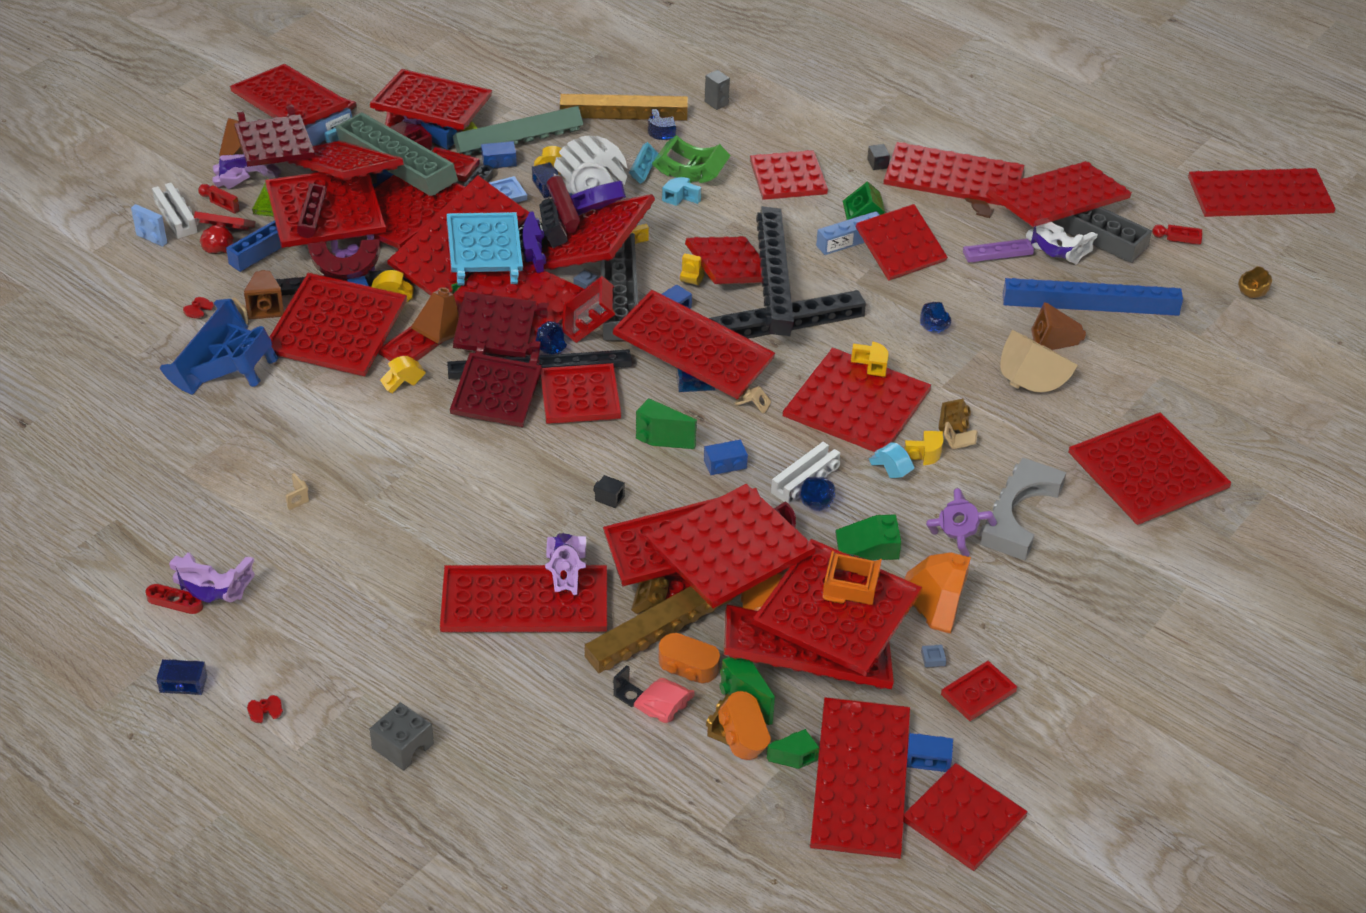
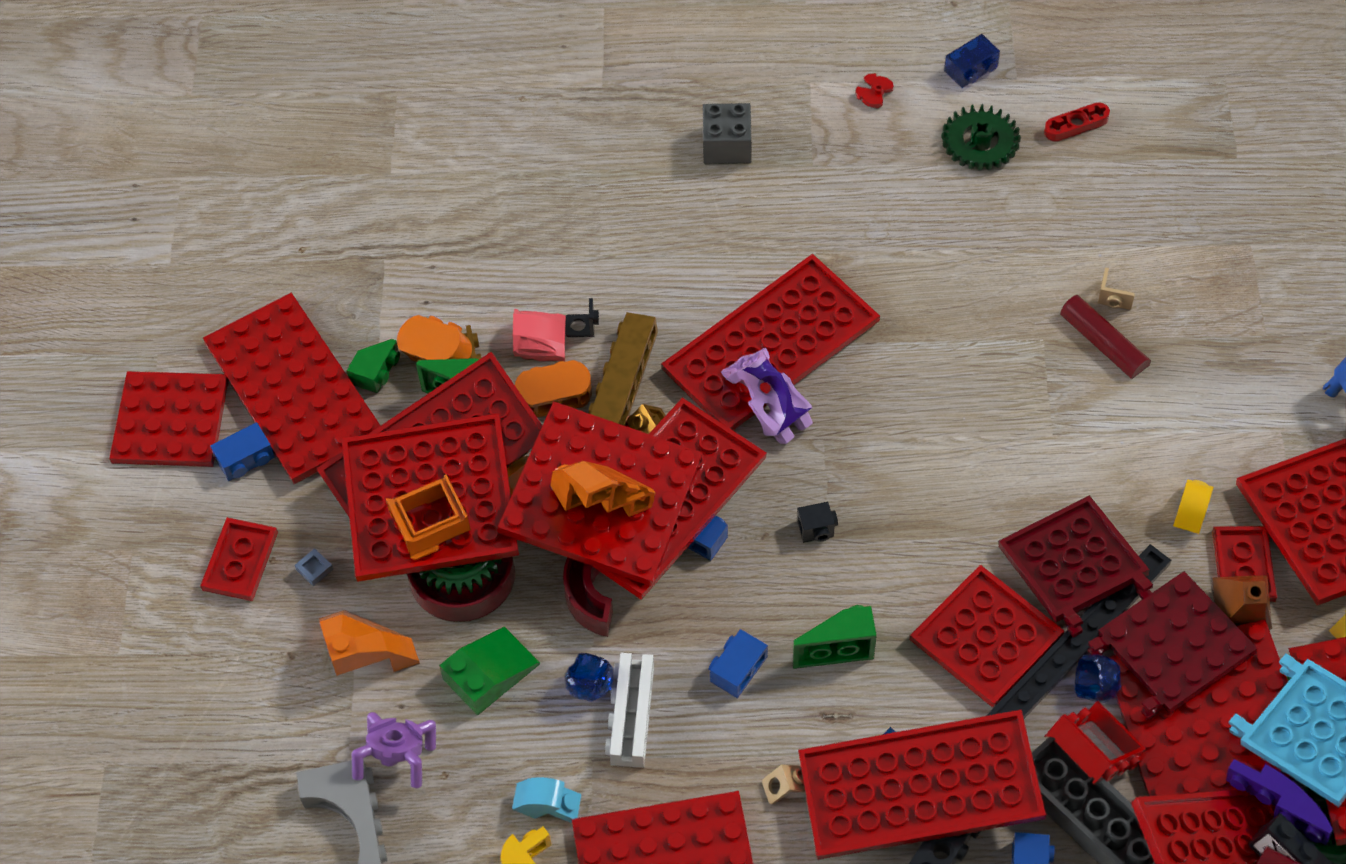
camera: 145 degrees right, 15 degrees up
lavender hips [169,553,255,603] -> none
none -> orange brick [551,461,655,517]
none -> dark green gear [941,104,1021,171]
none -> dark red brick [1060,295,1151,379]

